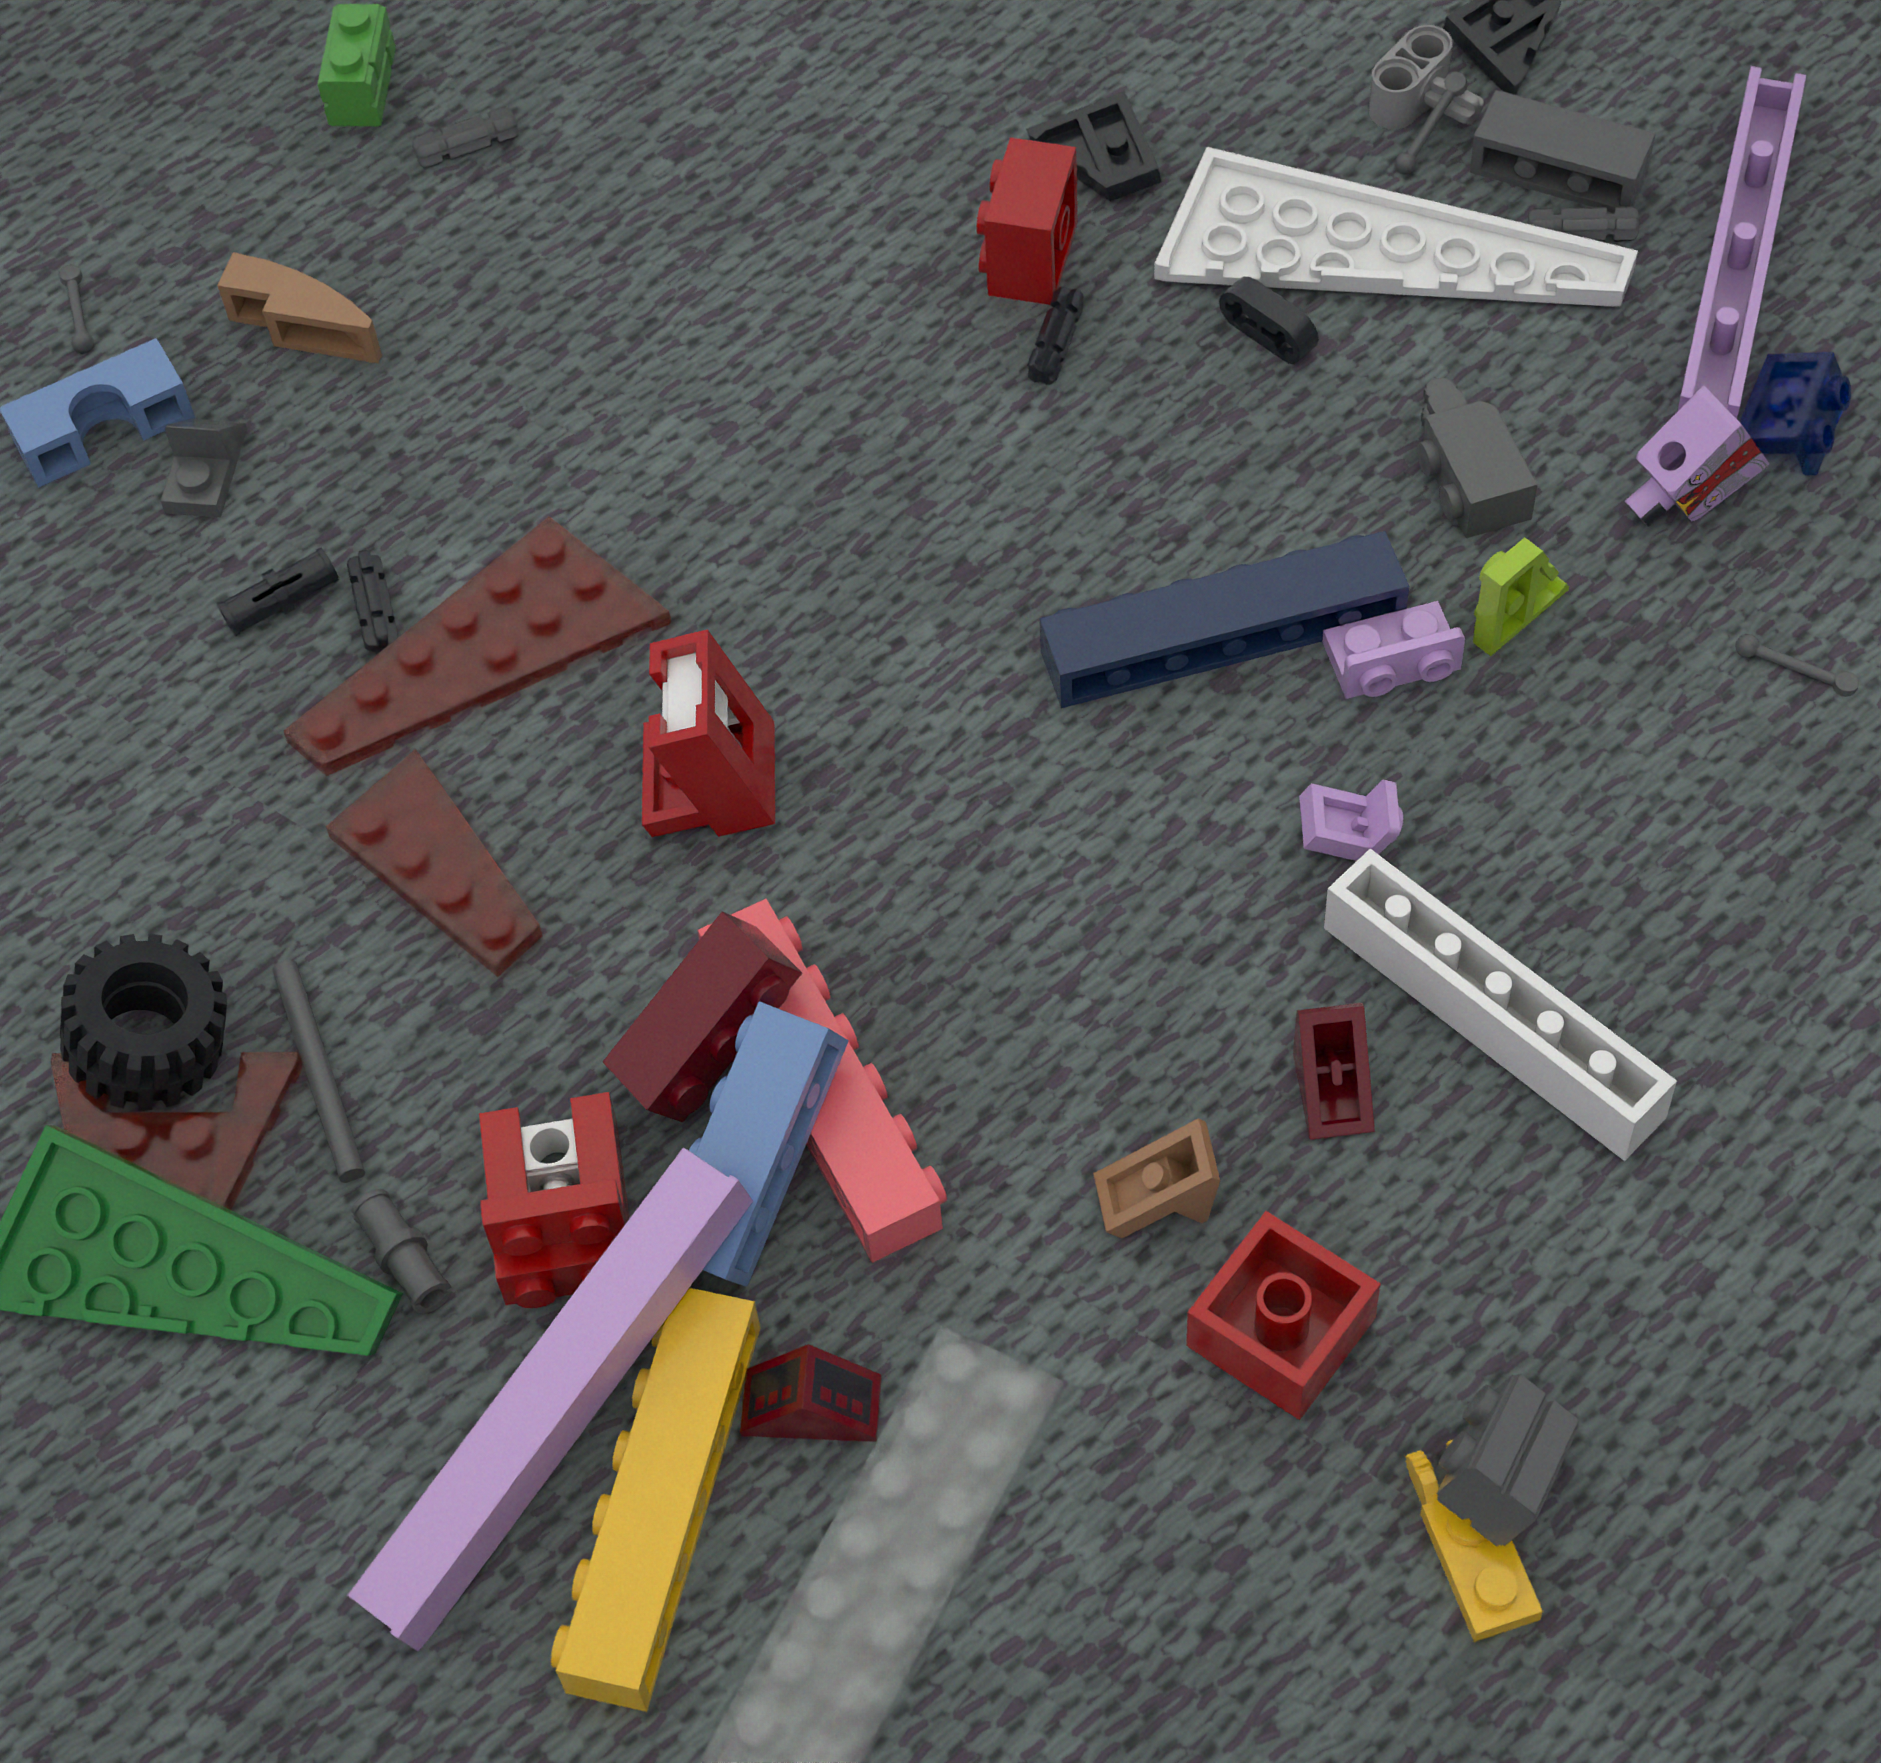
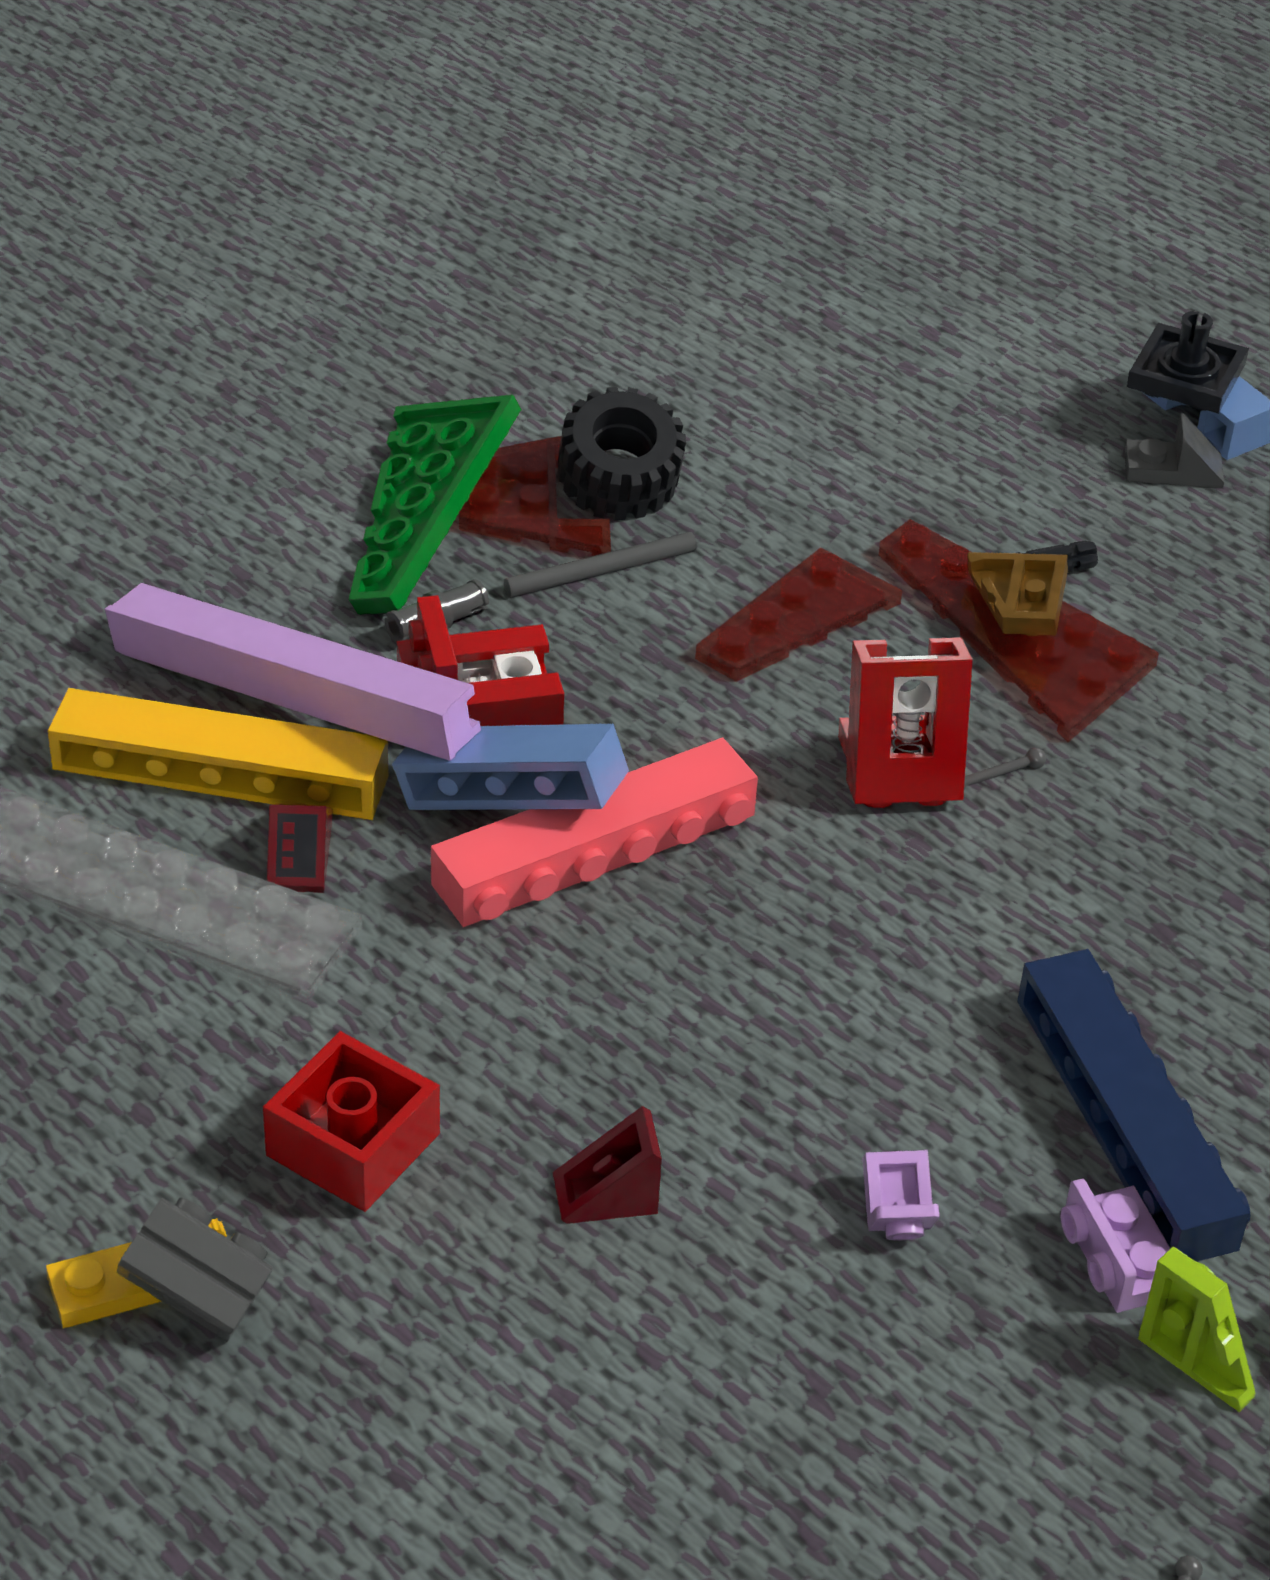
camera: 80 degrees right, 15 degrees down
black pin [217,547,339,637] -> none
dark red brick [603,911,802,1123] -> none
medium nougat slope [1093,1118,1220,1238] -> none
white brick [1324,849,1677,1161] -> none
none -> pearl gold wing [968,552,1068,636]
none -> black plate [1126,311,1249,414]

